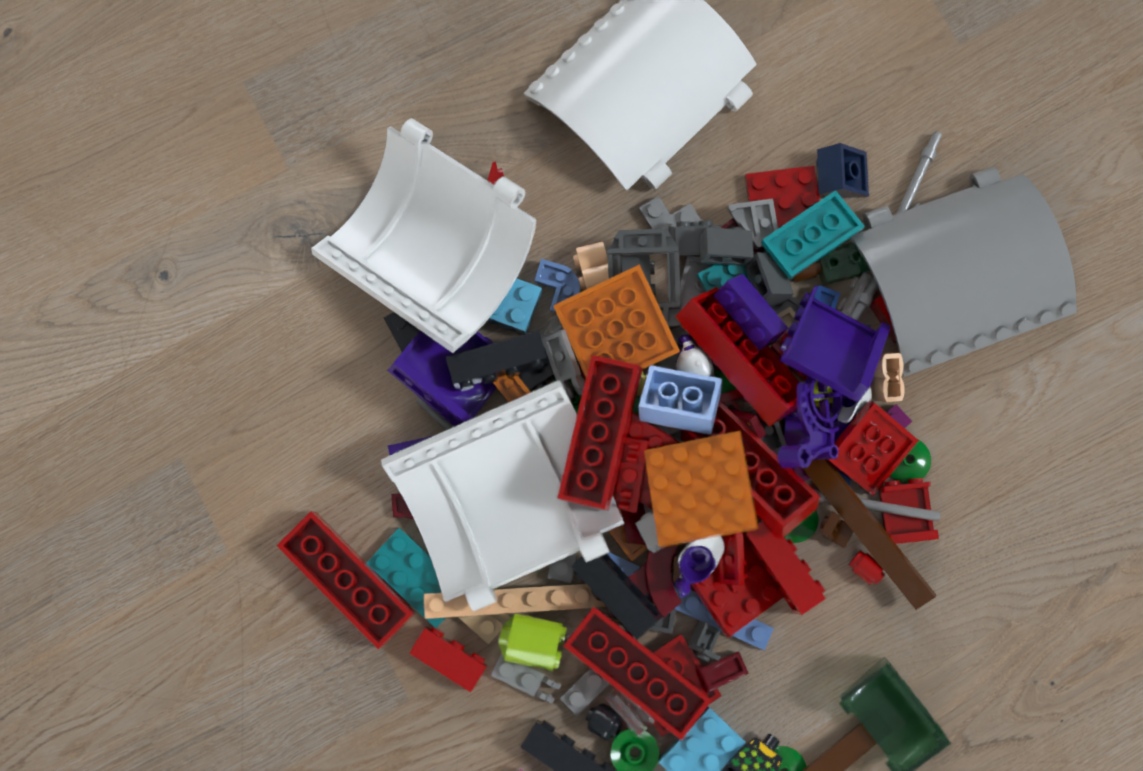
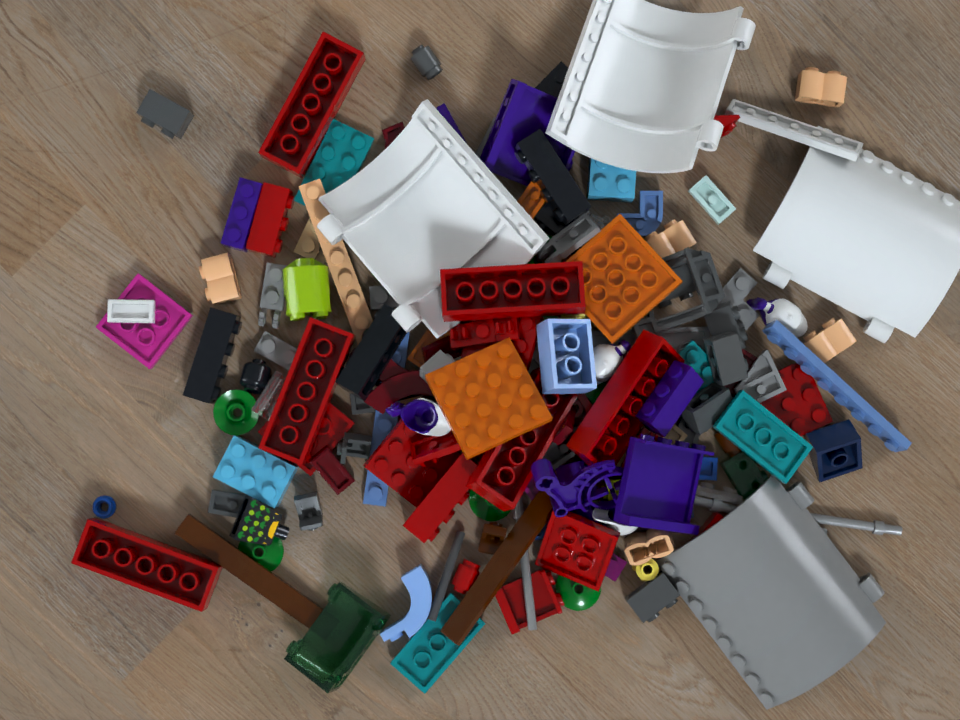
camera: 70 degrees right, 5 degrees up
none -> dark grey brick [136,89,194,139]
none -> light nougat brick [199,252,242,305]
none -> dark purple brick [221,177,263,253]
none -> dark grey bracket [294,491,323,531]
none -> light blue arch [380,564,433,642]
none -> teal plate [390,592,486,694]
none -> dark grey brick [411,45,443,80]
none -> dark grey bar [427,530,465,622]
none -> dark grey brick [624,570,680,623]
none -> light yellow brick [632,559,659,581]
none -> light aqua plate [688,175,736,225]
none -> white tile [725,99,864,162]
none -> white hair [746,297,808,338]
none -> medium blue plate [762,320,912,452]
none -> light nougat brick [795,67,847,107]
none -> light nougat brick [803,318,857,363]

